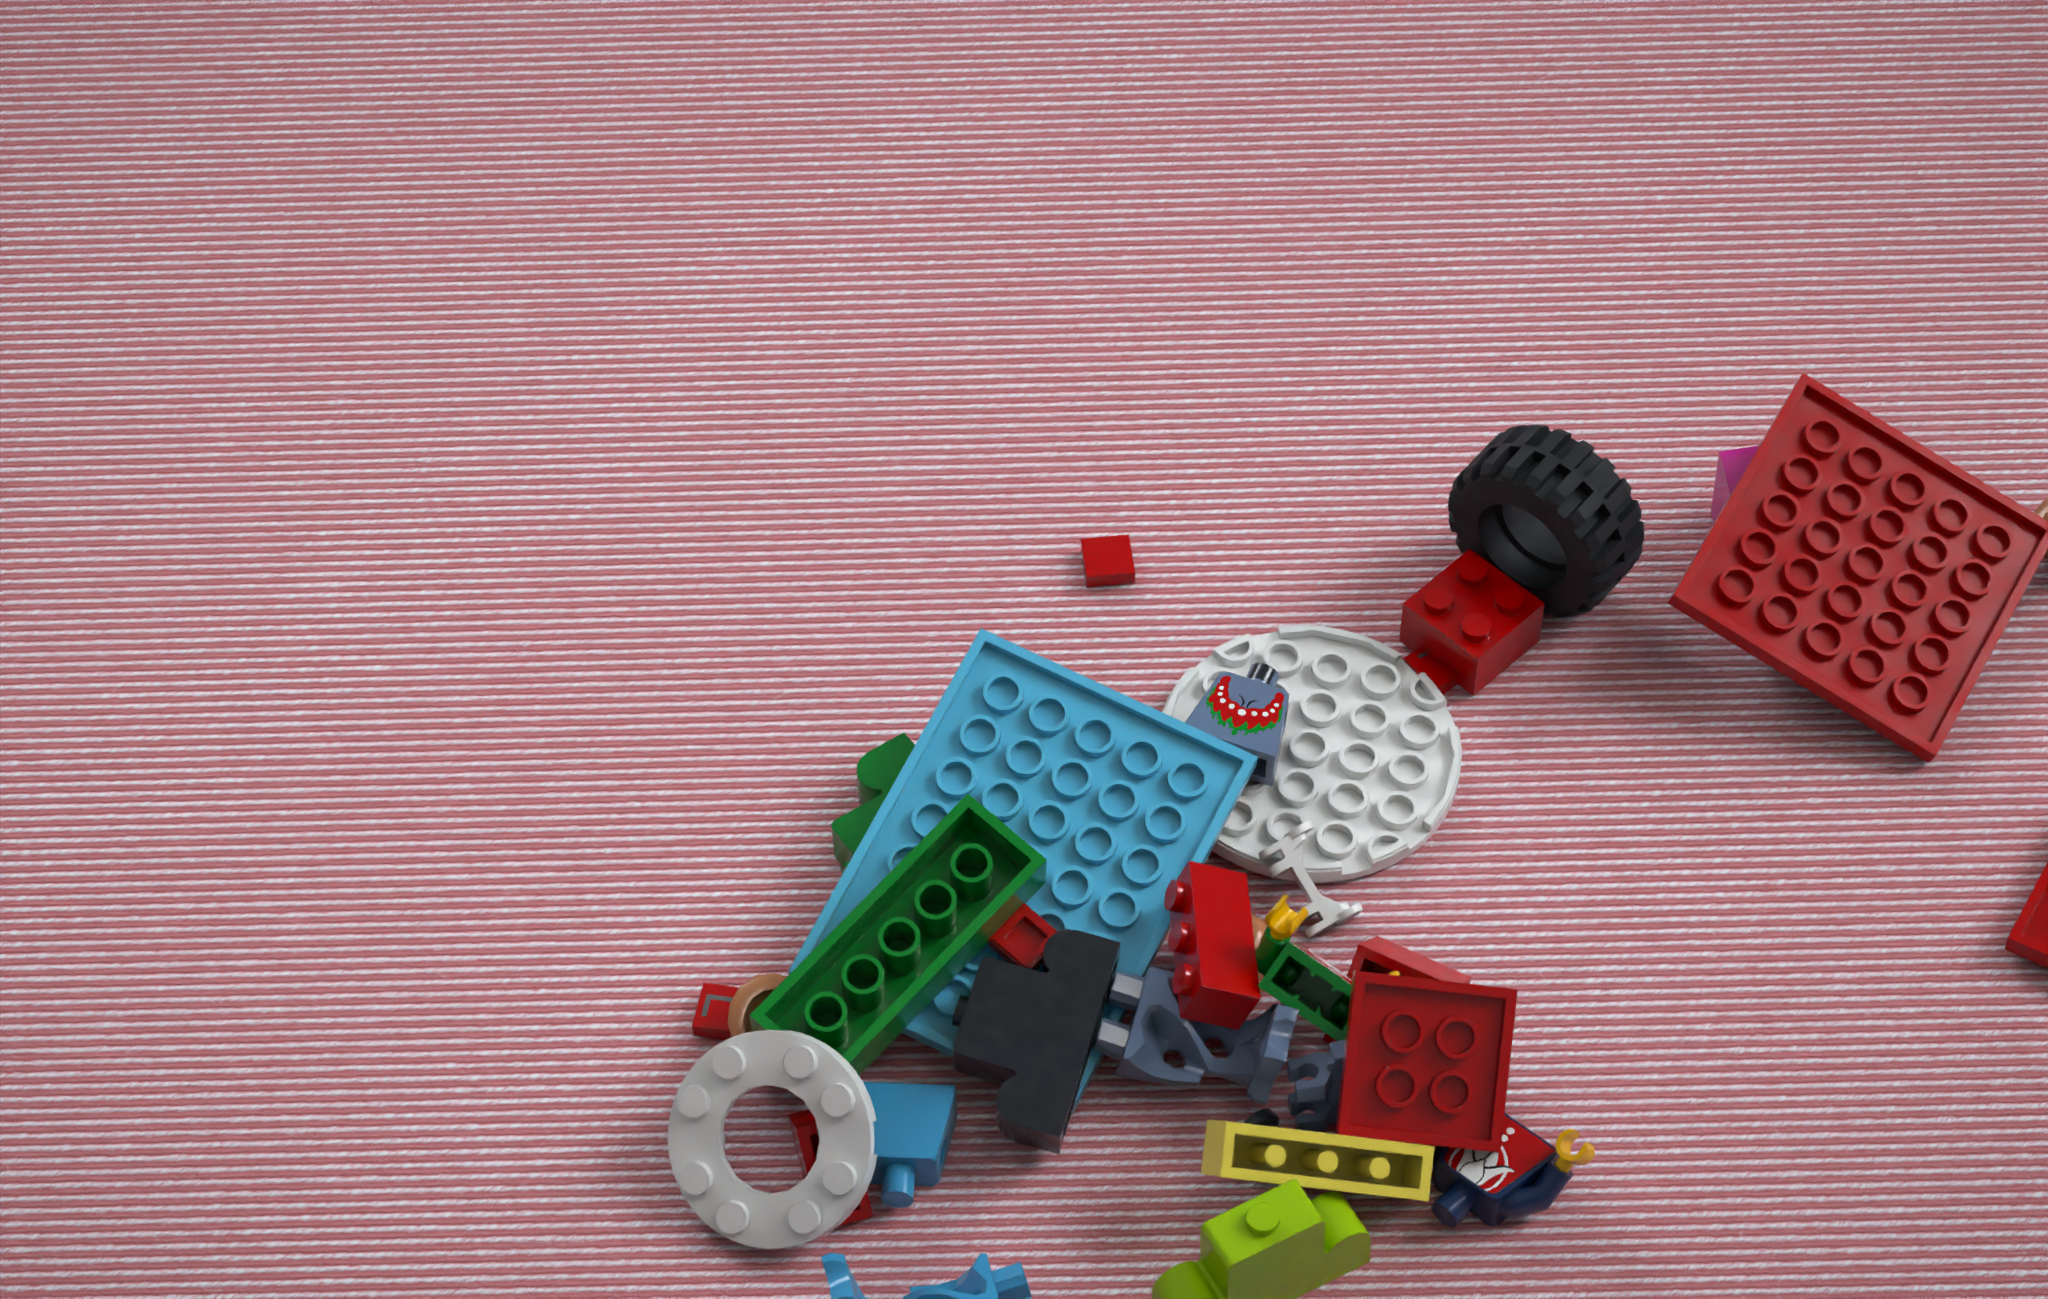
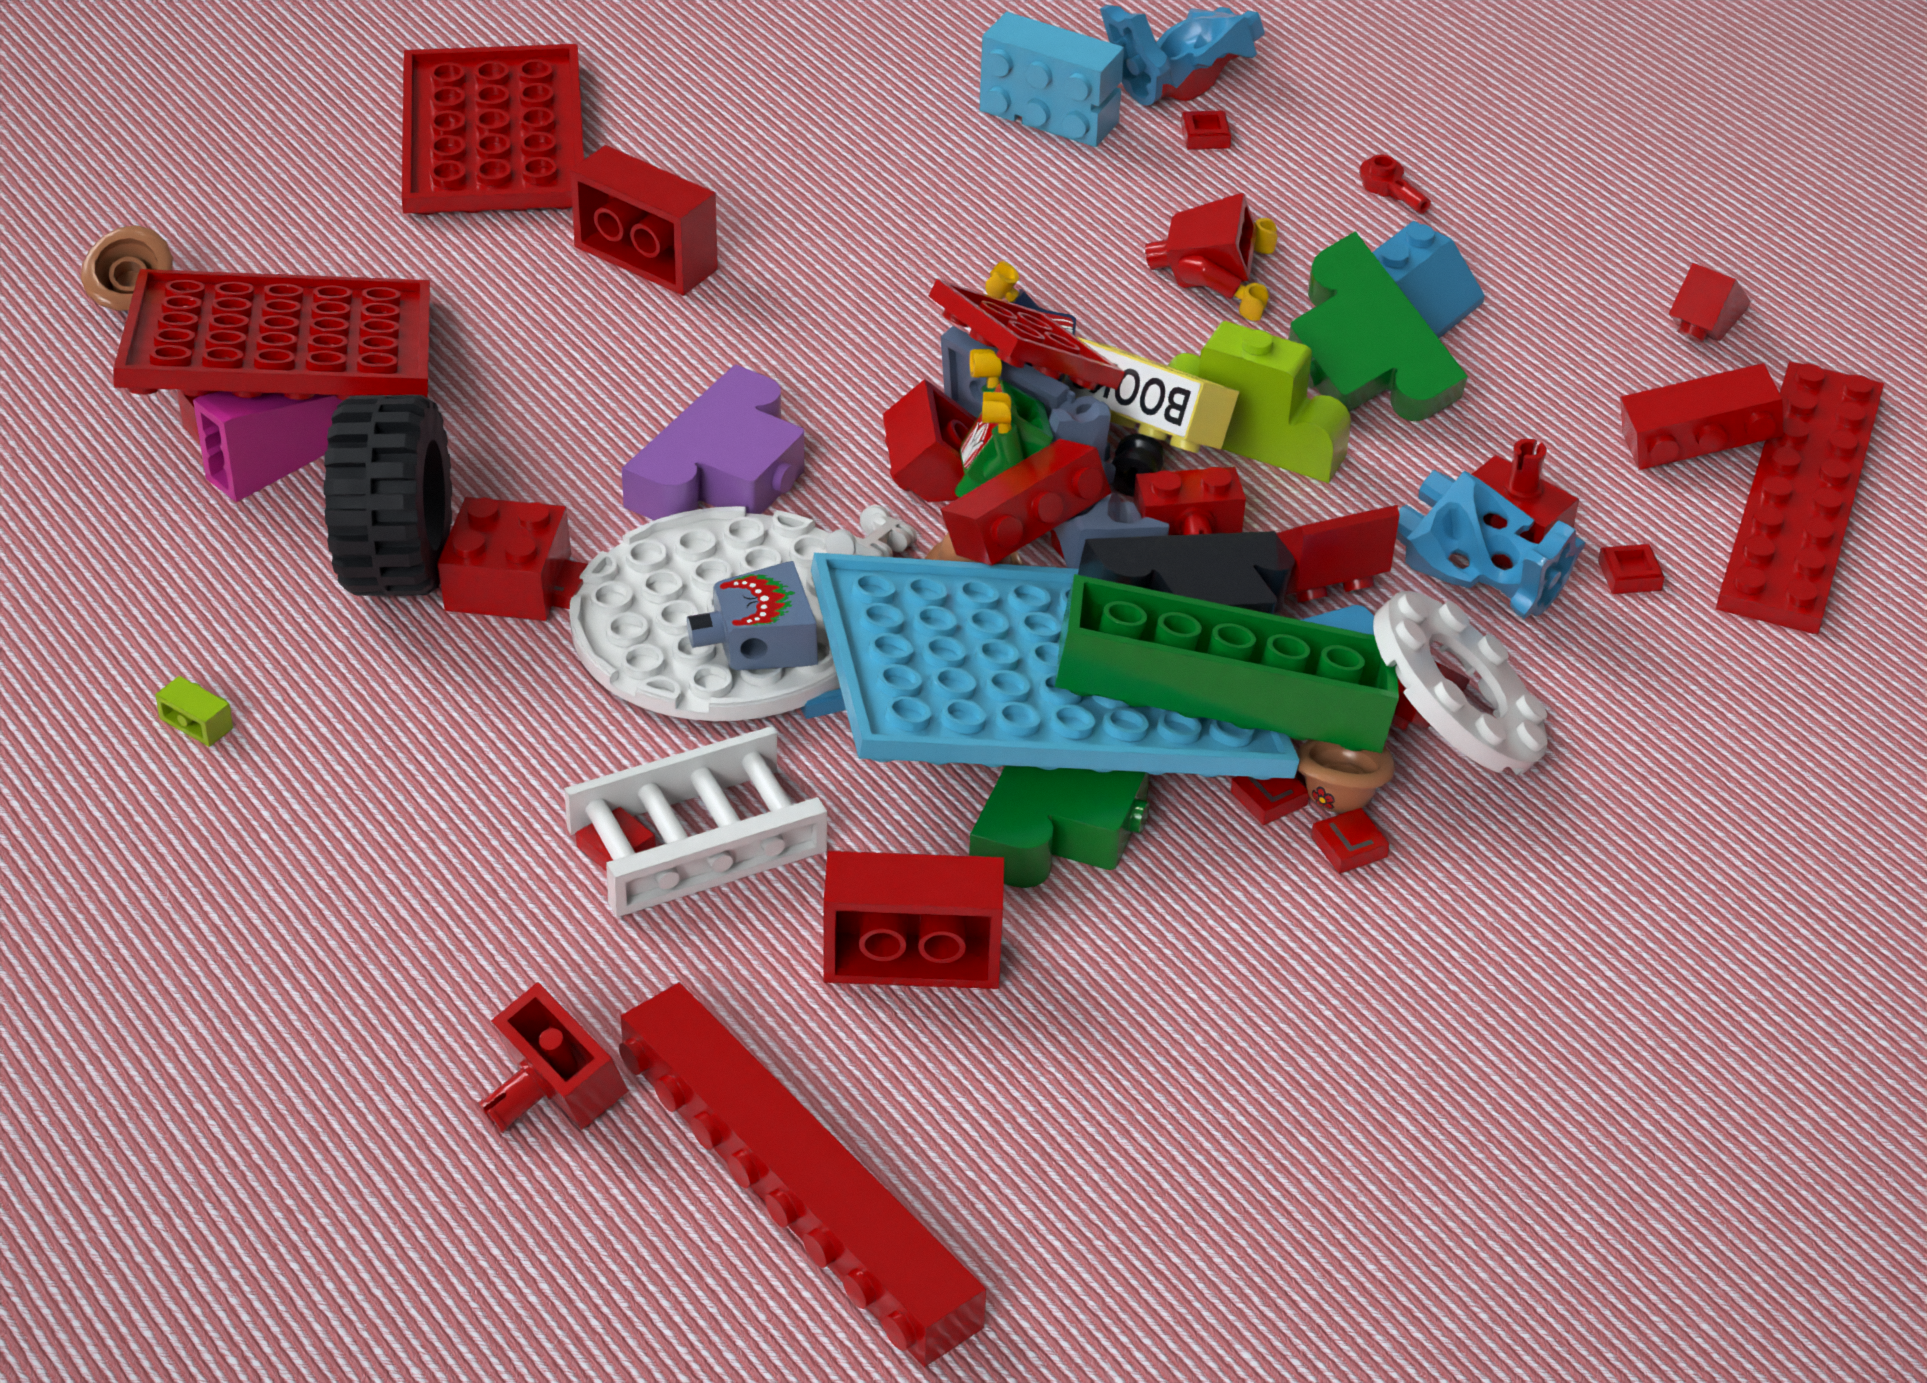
camera: 130 degrees left, 10 degrees down
none -> lime piece [155,676,233,747]
none -> red brick [477,982,629,1133]
none -> white fence [564,726,827,917]
none -> red brick [570,145,718,296]
none -> red brick [619,982,987,1368]
none -> medium lavender brick [622,364,804,520]
none -> red brick [823,851,1004,989]
none -> red brick [1133,467,1246,535]
none -> red slope [1276,505,1400,603]

